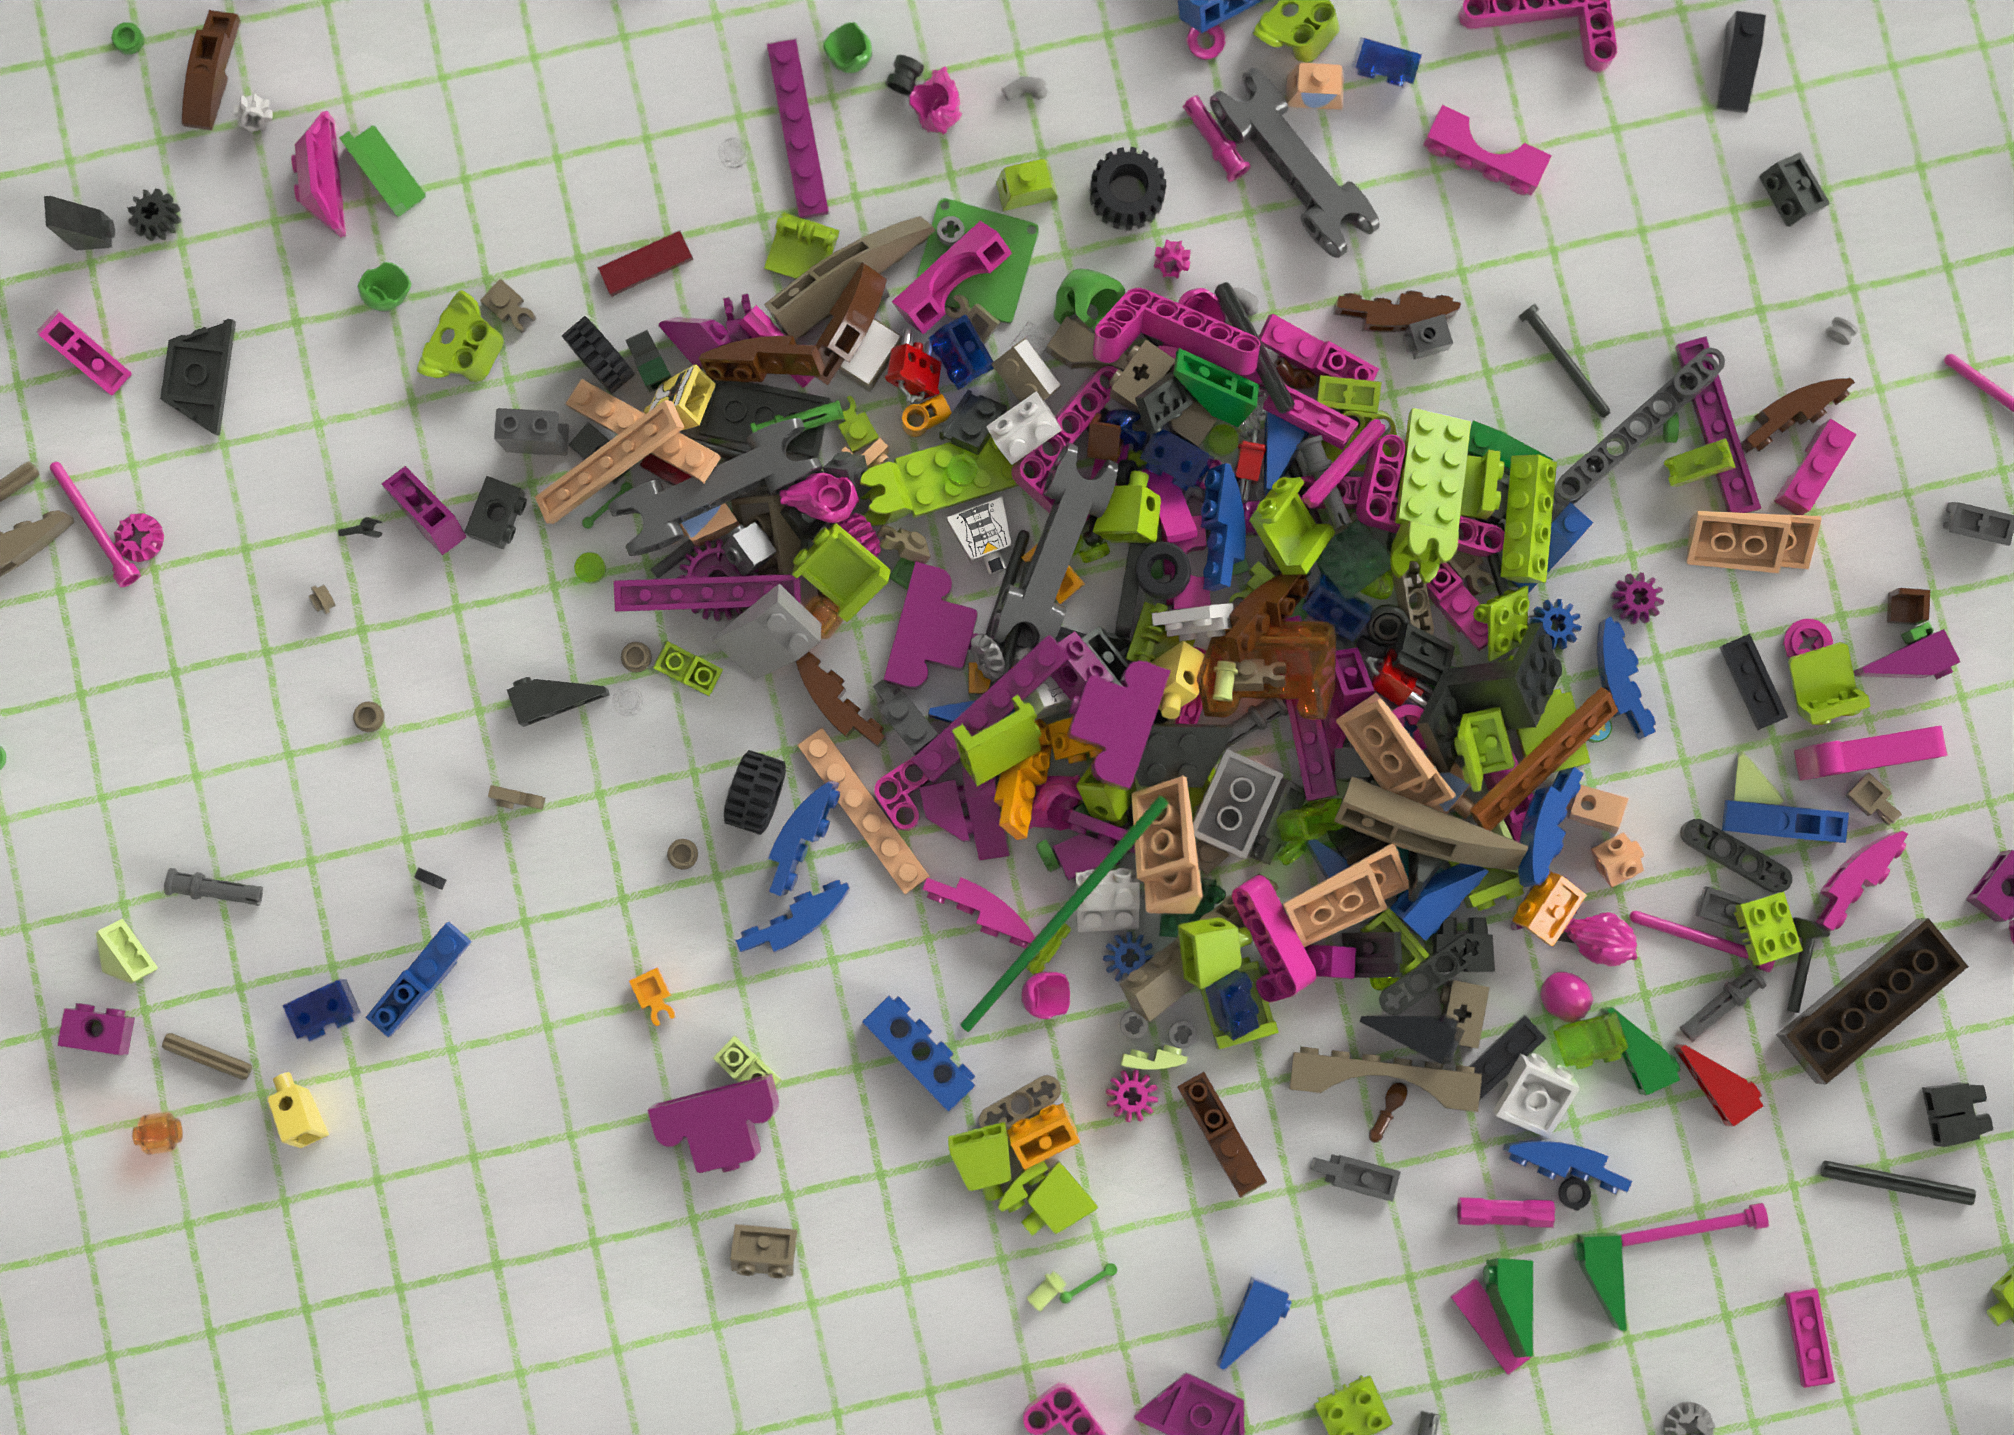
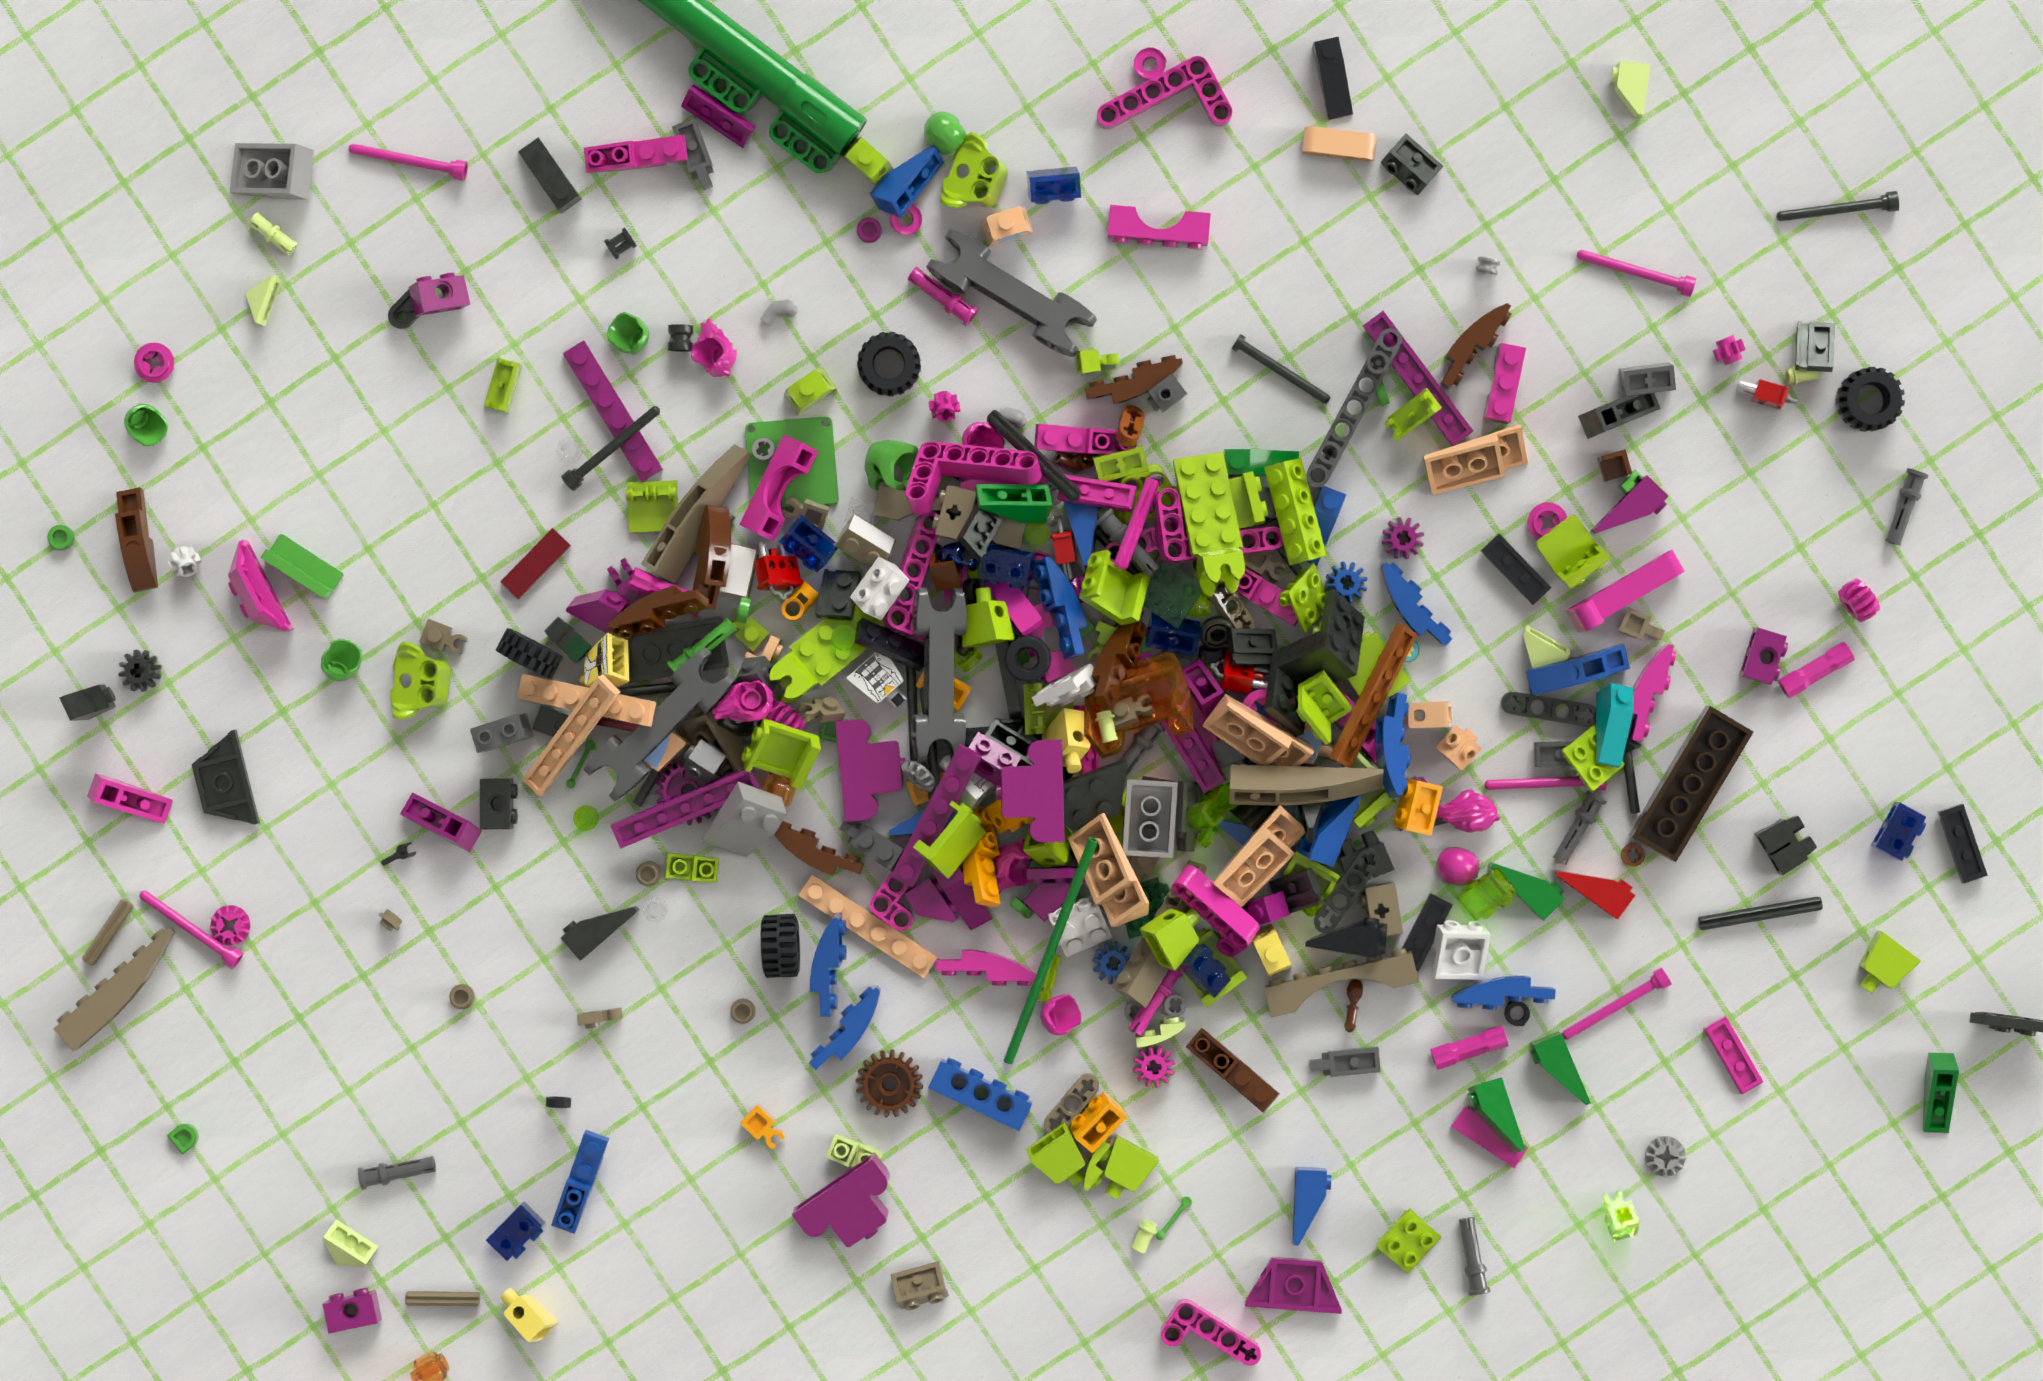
camera: 20 degrees left, 5 degrees up
none -> lime hinge [484,358,522,413]
none -> pearl dark grey piece [561,406,660,491]
none -> bright green tile [736,597,752,623]
none -> black plate [854,618,924,672]
none -> reddish brown gear [855,1049,923,1118]
none -> magenta tile [857,217,882,243]
none -> lime piece [1075,350,1119,375]
none -> dark orange beam [1116,405,1145,447]
none -> dark pink pin [1127,969,1183,1037]
none -> light yellow torso [1252,924,1292,978]
none -> light nougat beam [1302,126,1377,162]
none -> pearl dark grey slope [1578,393,1661,439]
none -> teal slope [1596,683,1633,768]
none -> dark orange bush [1621,844,1645,866]

